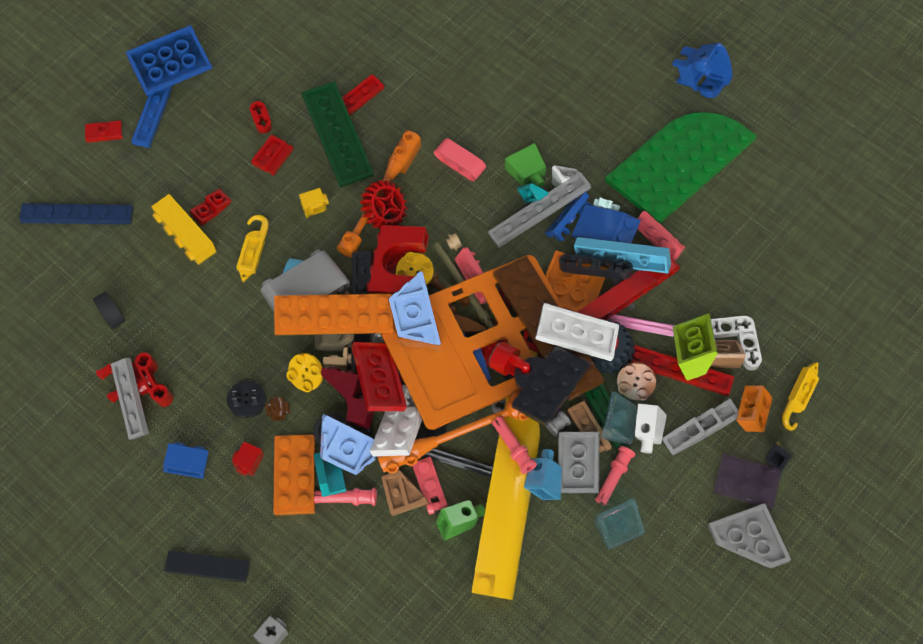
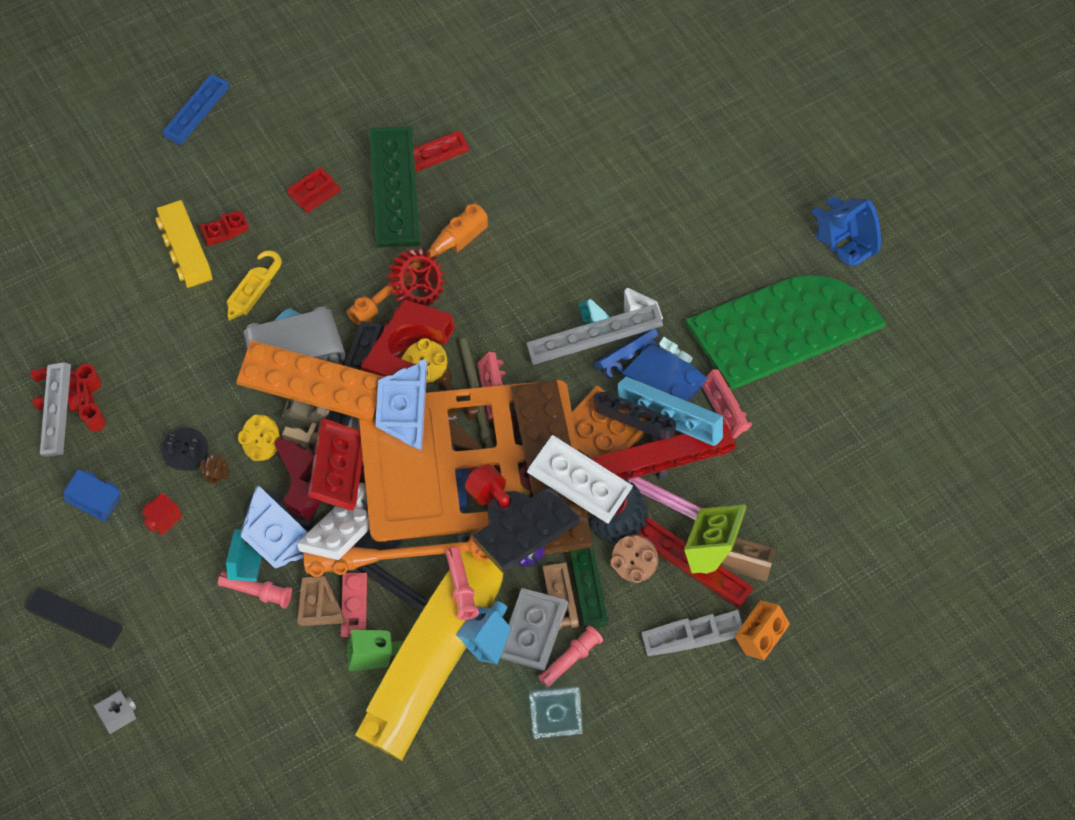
camera: 15 degrees right, 5 degrees down
dark blue plate [19,203,134,224] -> none
red plate [85,120,123,143] -> none
black tyre [92,291,125,329] -> none
blue slope [125,25,212,96] -> none
red beam [250,101,272,134] -> none
orange plate [273,435,315,515] -> none
yellow window [299,188,329,218] -> none
coral beam [434,138,486,181] -> none
tan plate [446,233,462,251] -> none
bright green torso [505,143,546,188] -> none
light grey bush [546,411,571,437] -> none
clear light blue slope [601,392,638,445] -> none
white torso [635,404,667,453] -> none
light grey plate [708,503,791,569] -> none
white beam [711,316,762,370] -> none
clear purple plate [713,454,782,509] -> none
black slope [765,441,795,473] -> none
yellow plate [782,362,819,431] -> none

